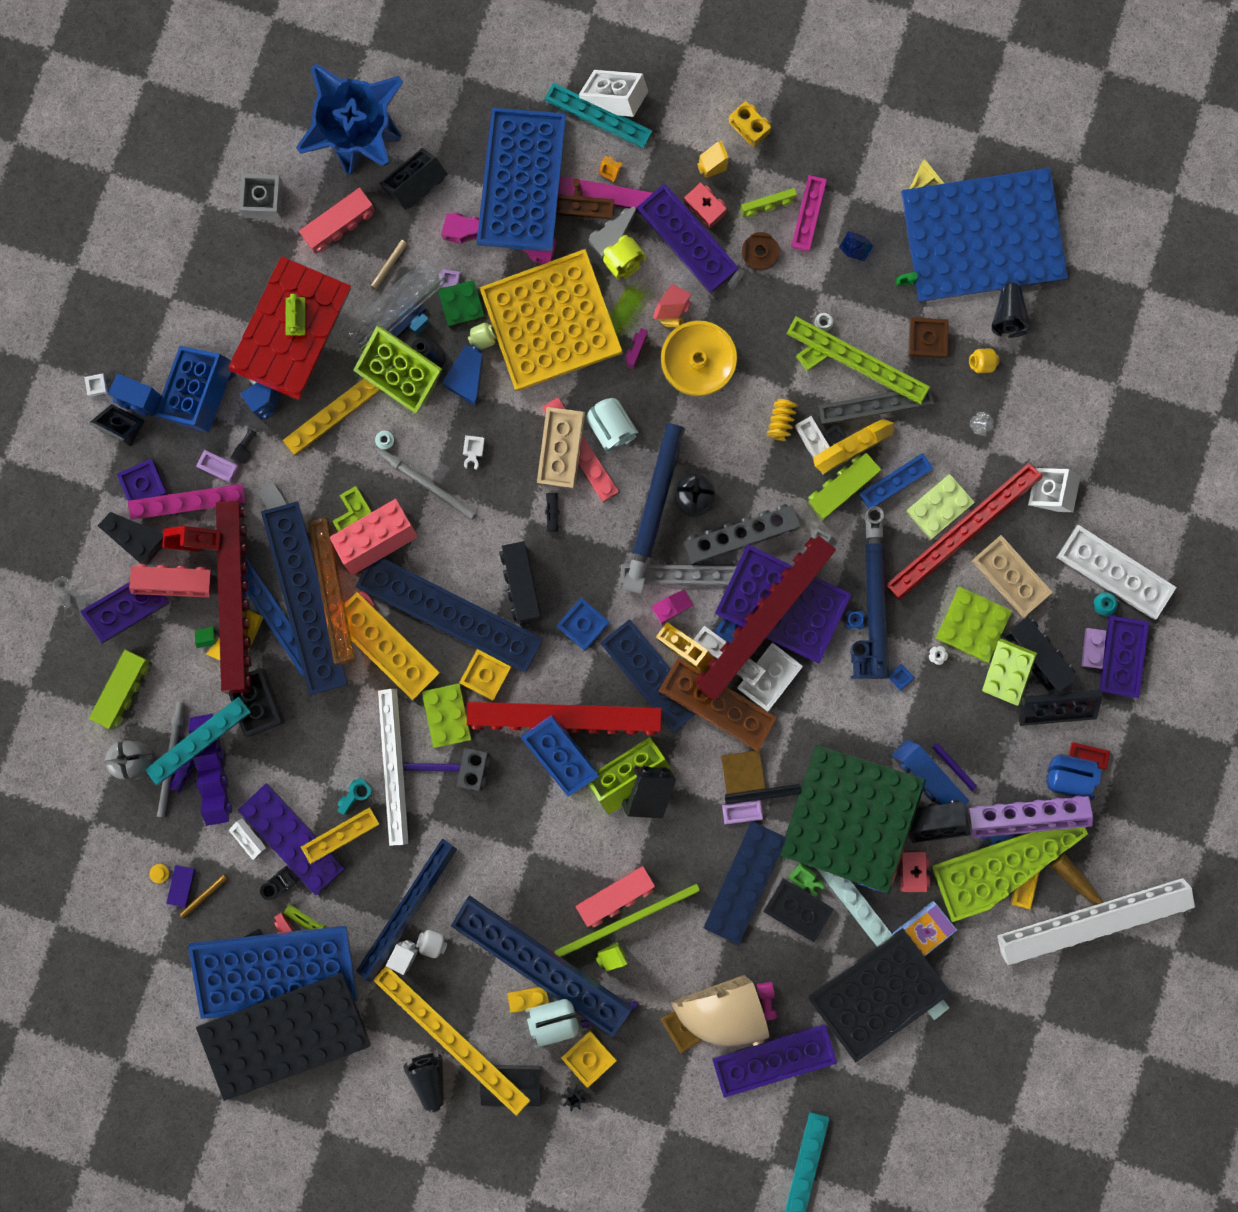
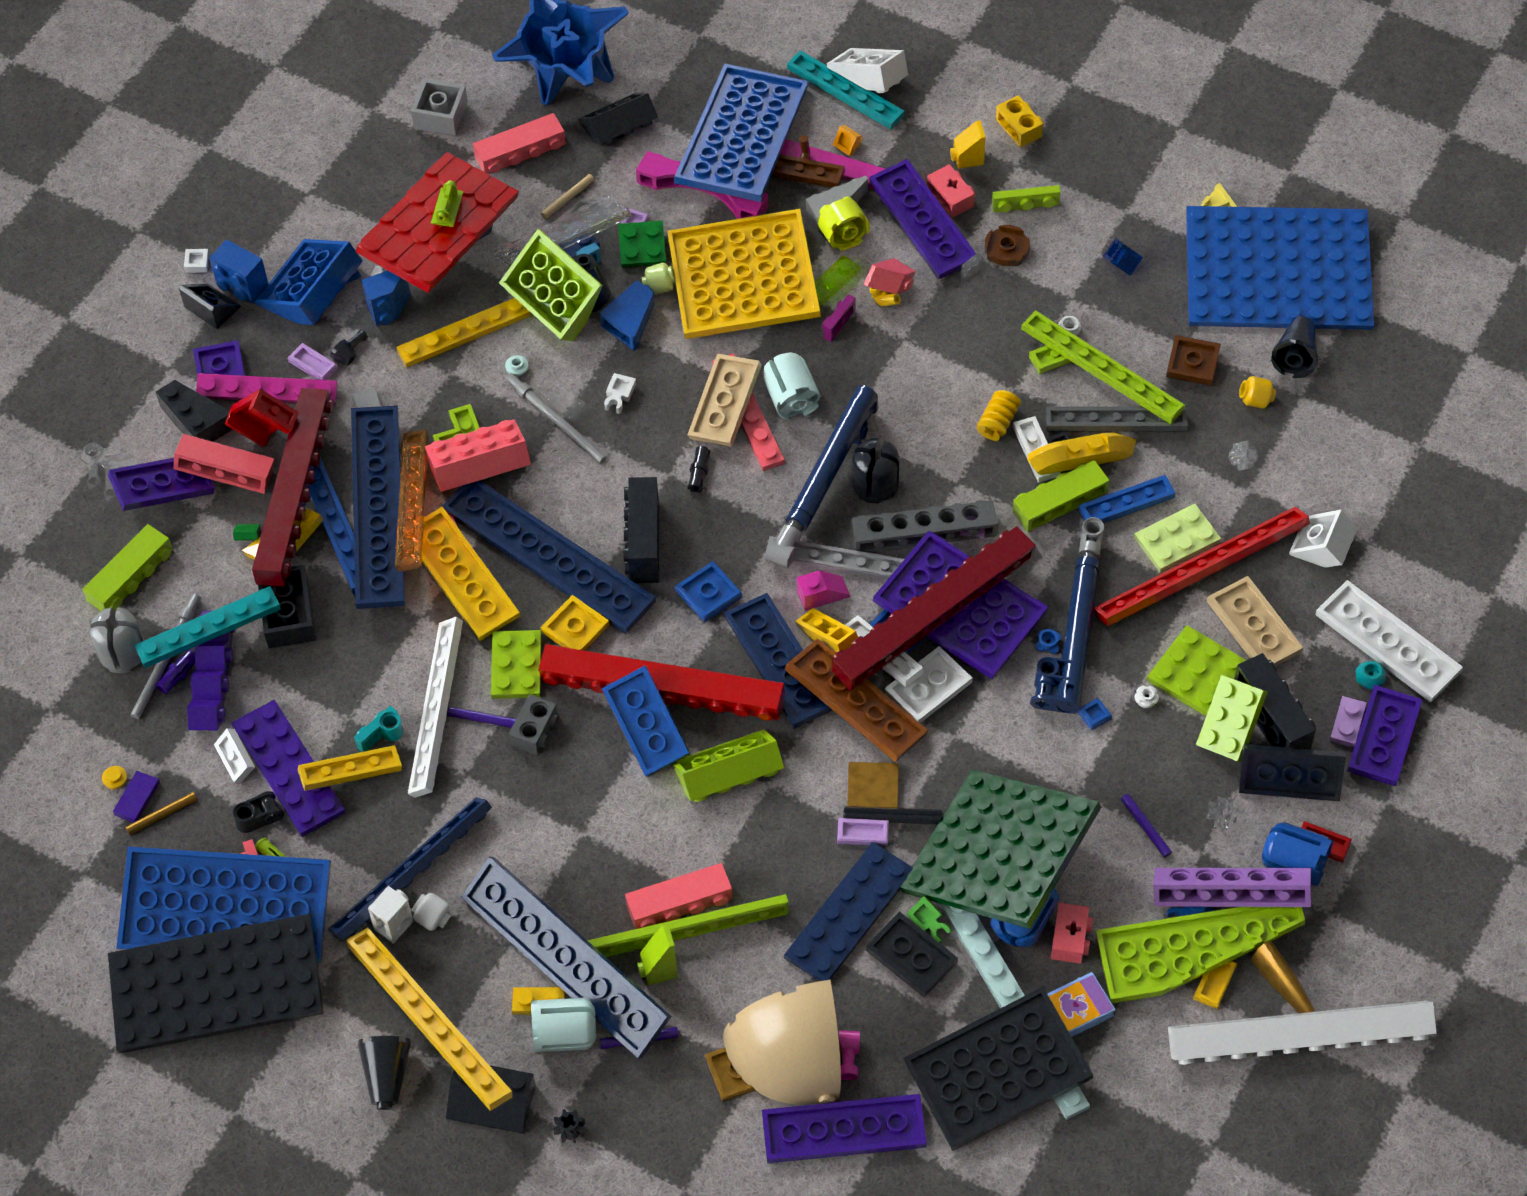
camera: 10 degrees right, 25 degrees down
yellow plate [561,1030,617,1088] -> none
black panel [621,766,676,819] -> none
yellow dish [661,321,737,397] -> none
dark pink plate [791,175,827,252] -> none
blue wedge [891,740,969,805] -> none
green tile [896,272,918,286] -> none
black slope [909,800,971,843] -> none

